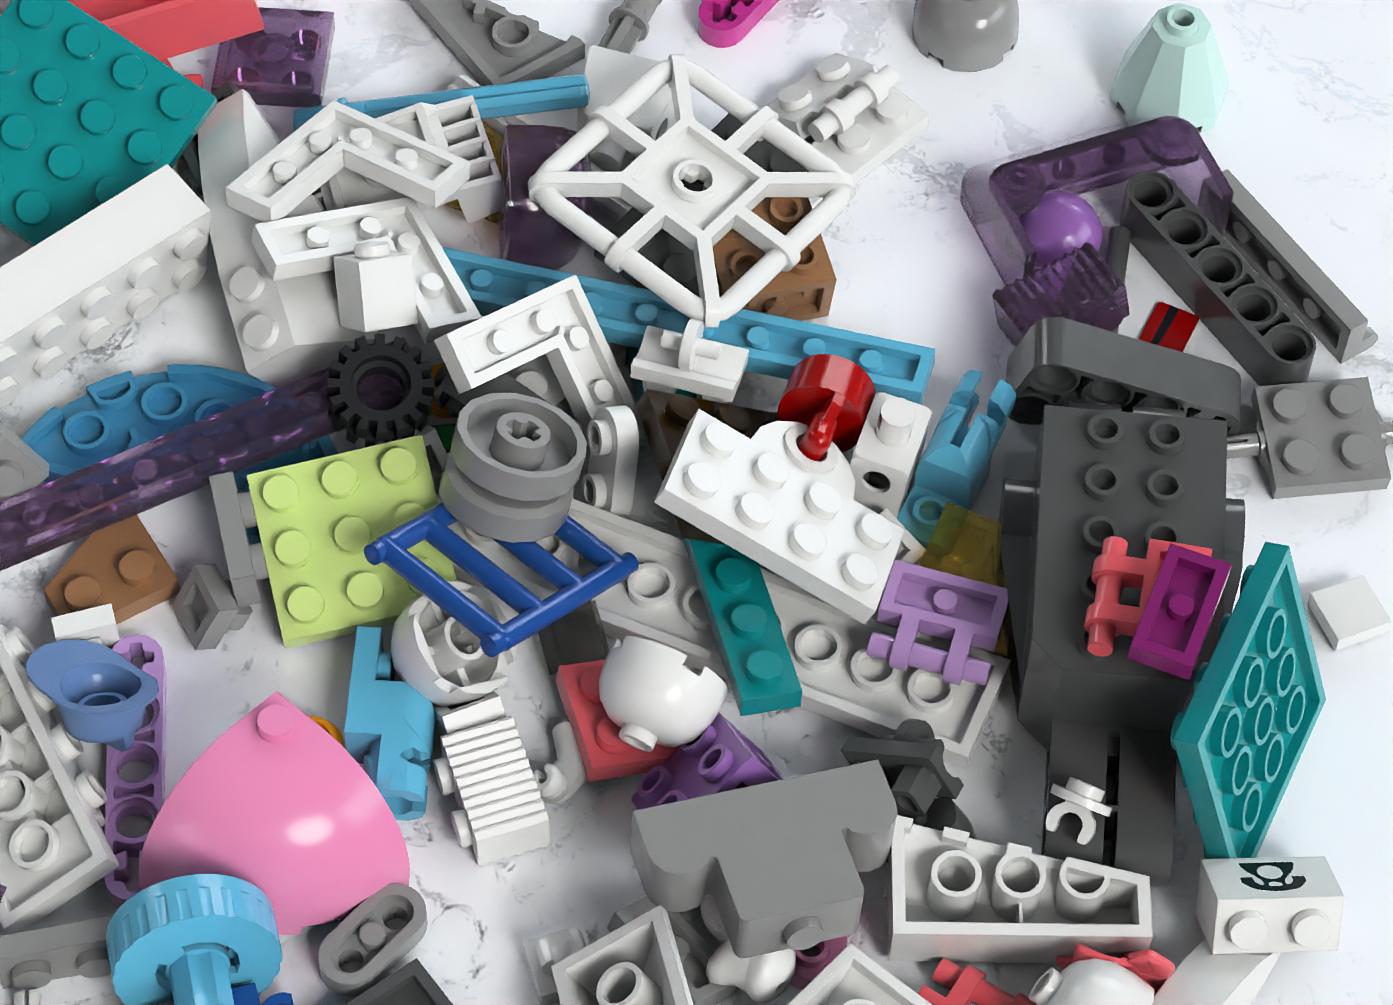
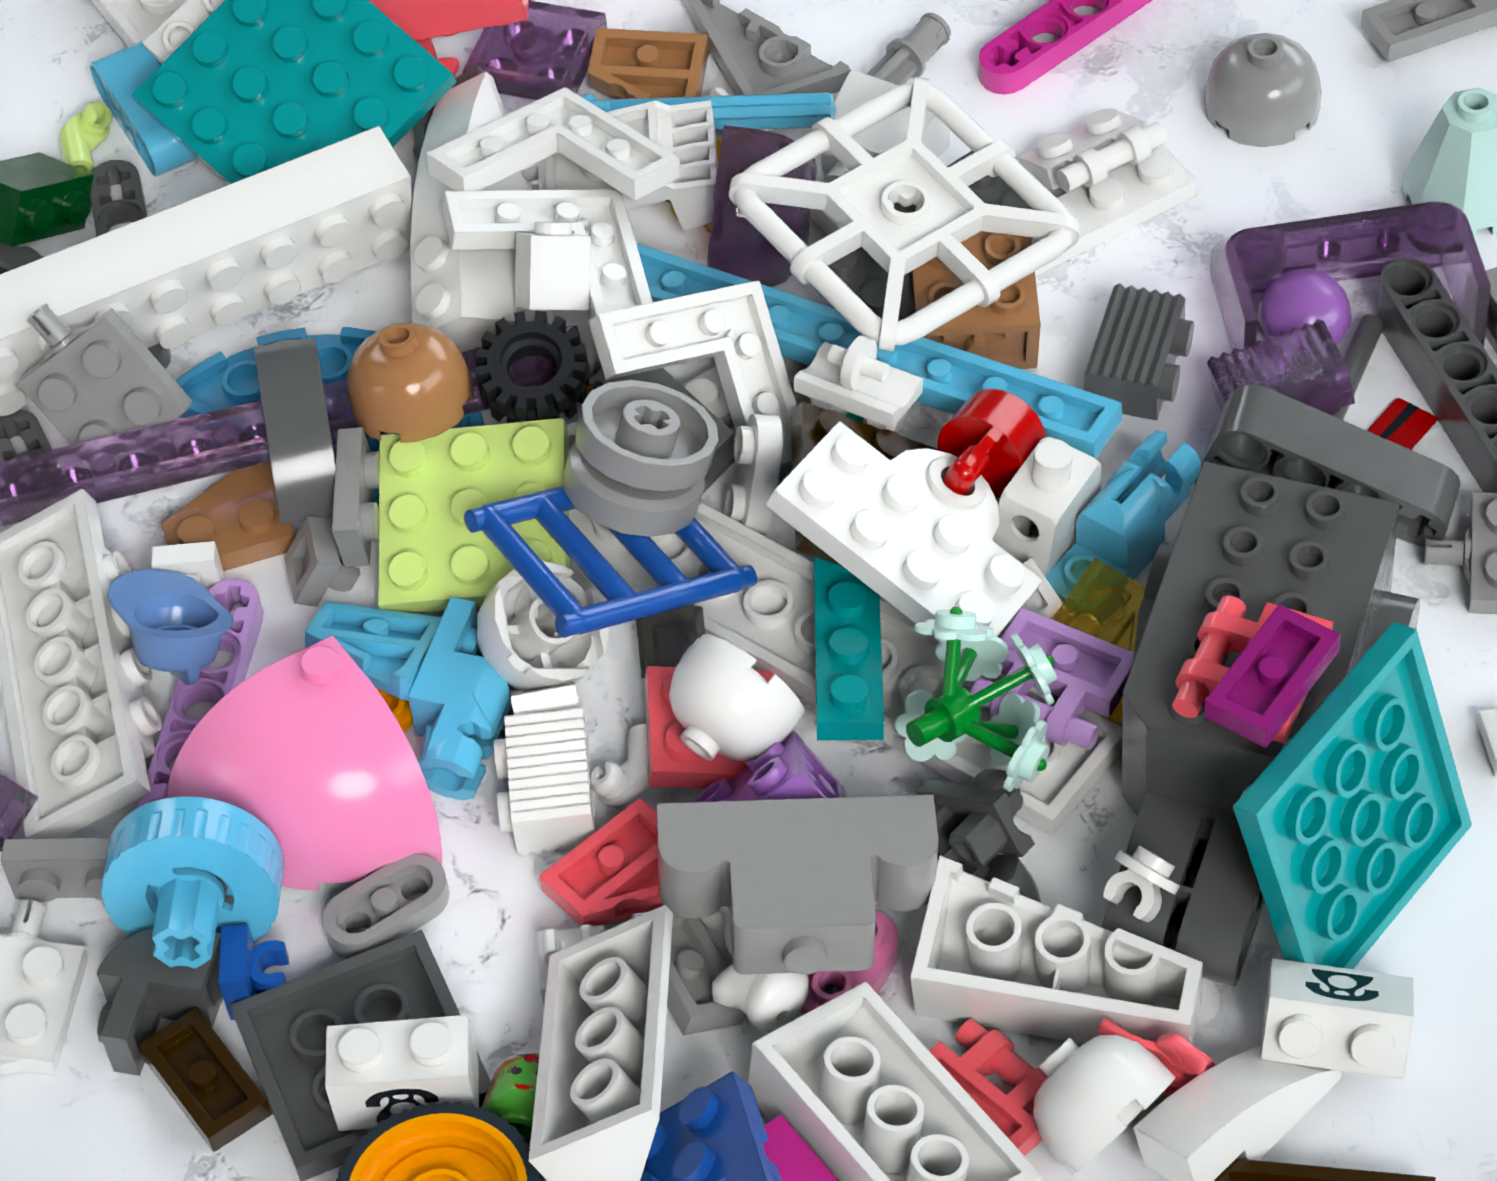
camera: 20 degrees right, 5 degrees down
none -> dark grey arch [254,338,336,524]
none -> medium azure wing [305,601,442,700]
none -> medium nougat cylinder [346,323,474,443]
none -> coral wing [539,798,663,926]
none -> medium nougat wing [587,28,710,99]
none -> light aqua plant [894,606,1057,792]
none -> dark grey brick [1084,283,1194,420]

